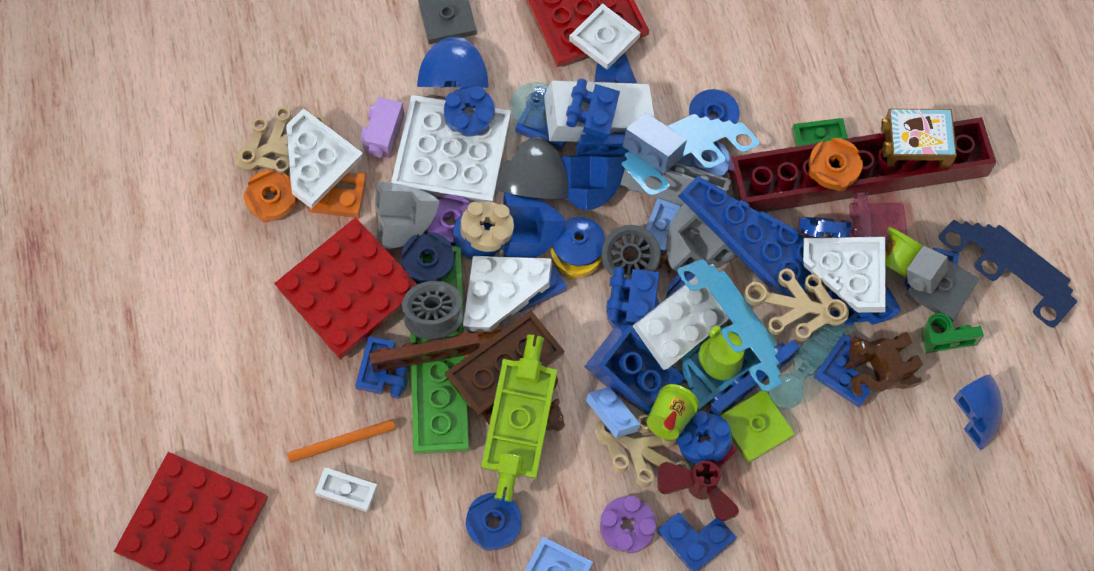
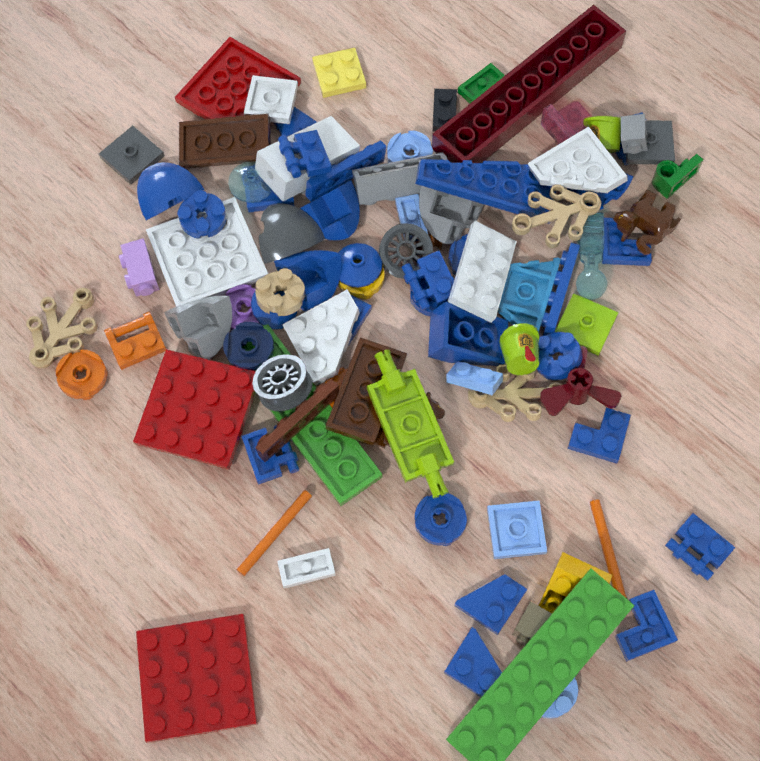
camera: 30 degrees left, 0 degrees up
white plate [286,108,363,209] -> none
medium lavender plate [600,496,656,554] -> none
medium azure piece [622,114,759,195] -> none
brick [623,112,687,174] -> none
medium azure piece [677,259,782,391] -> none
blue dish [689,89,740,124] -> none
lime hat [698,325,745,380] -> none
blue plate [799,217,852,238] -> none
orange plate [809,138,863,191] -> none
panel [881,108,957,168] -> none
dark blue piece [938,220,1077,328] -> none
blue brick [953,374,1003,451] -> none
none -> reddish brown plate [179,114,271,169]
none -> light yellow plate [312,48,366,98]
none -> black plate [432,88,457,132]

